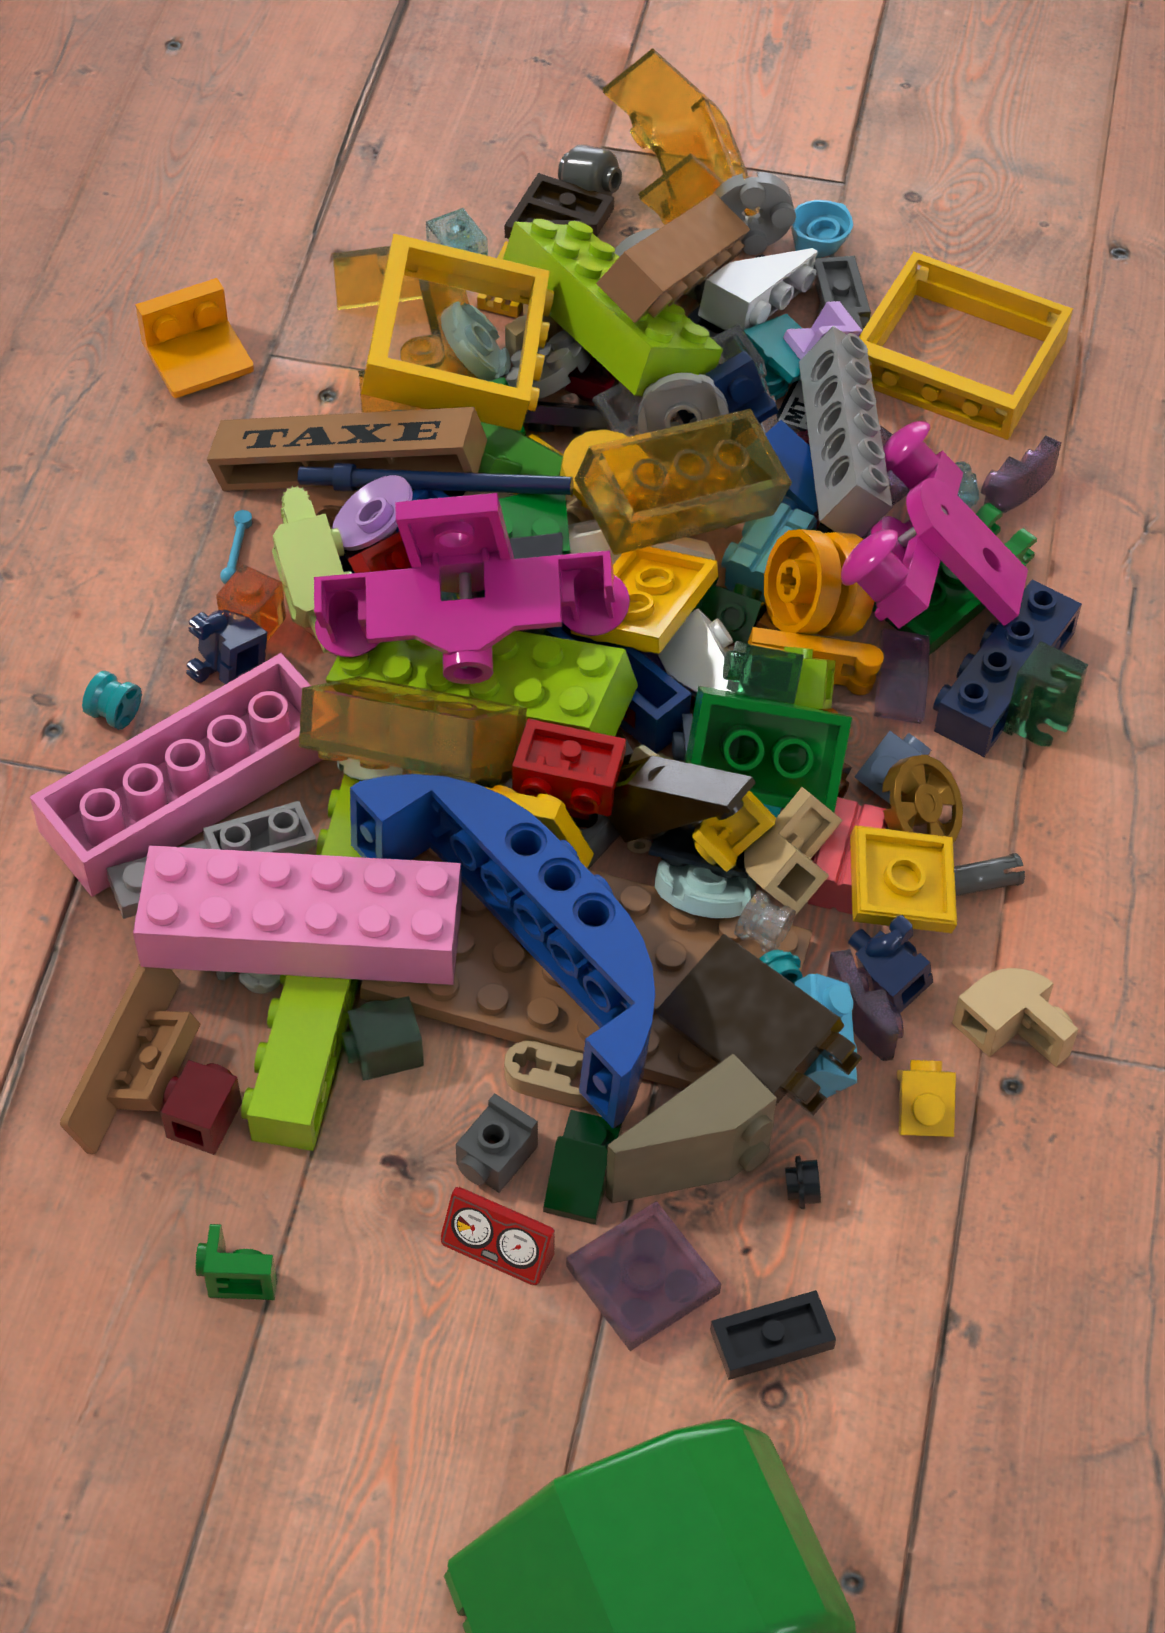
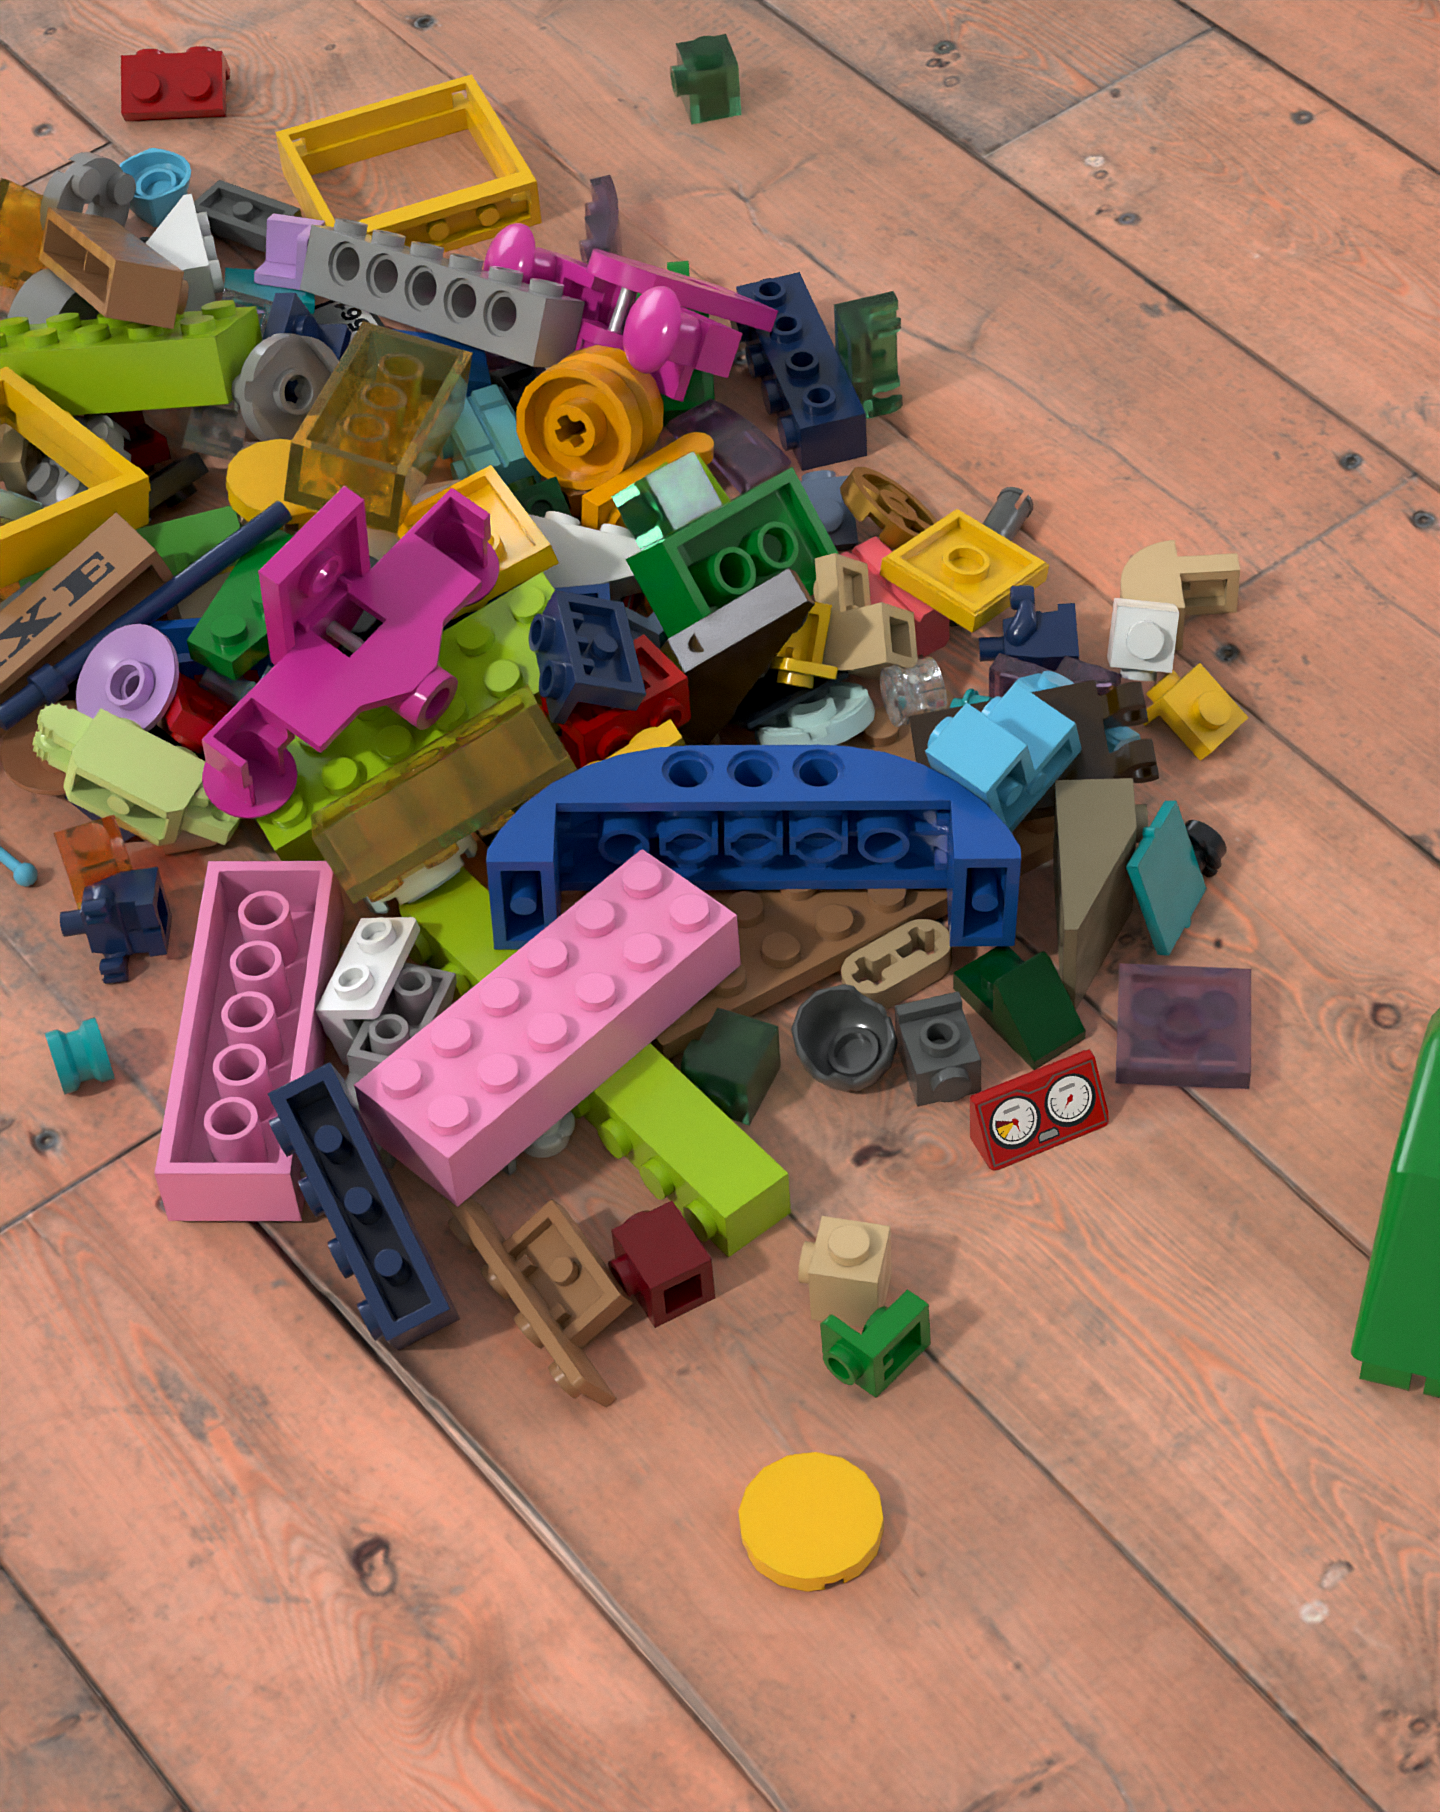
camera: 45 degrees left, 5 degrees down
black plate [710,1290,836,1380] -> none
none -> red bracket [121,46,230,121]
none -> dark blue brick [268,1062,460,1351]
none -> white bracket [315,917,420,1065]
none -> dark blue bracket [529,590,646,725]
none -> yellow tile [738,1452,884,1592]
none -> dark grey hair [791,984,898,1092]
none -> tan brick [798,1216,892,1328]
none -> medium azure brick [925,682,1082,833]
none -> white brick [1107,598,1179,681]
none -> teal piece [1126,801,1207,956]

